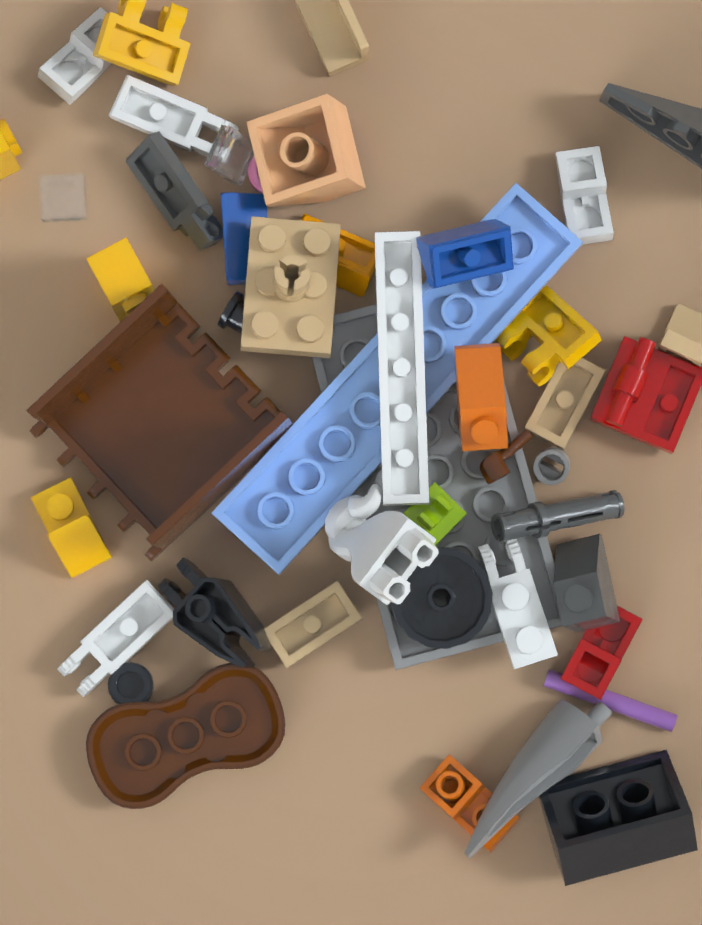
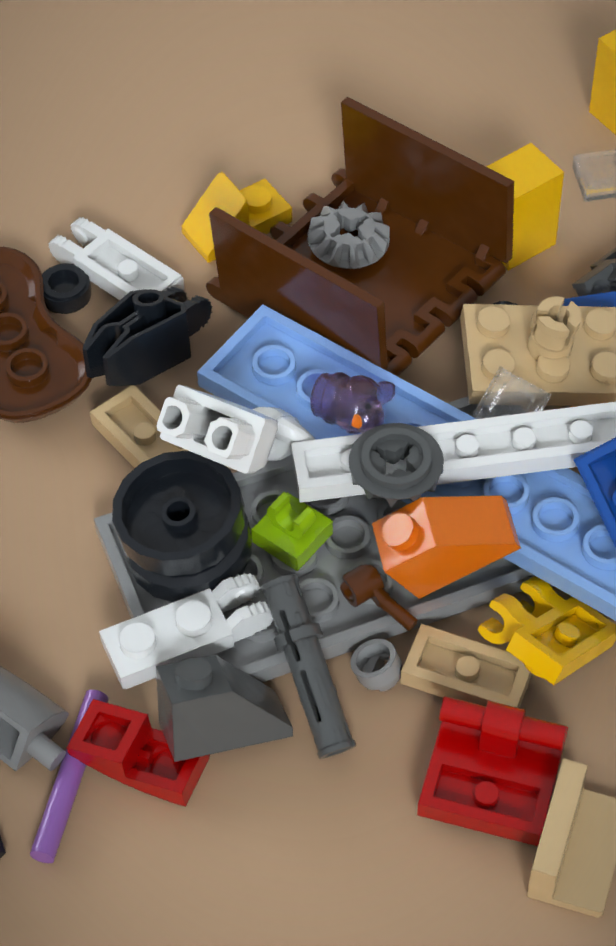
camera: 85 degrees right, 30 degrees down
none -> light grey gear [308,201,390,269]
none -> clear purple animal [310,372,395,434]
none -> dark grey gear [349,423,444,507]
none -> clear tile [473,366,551,419]

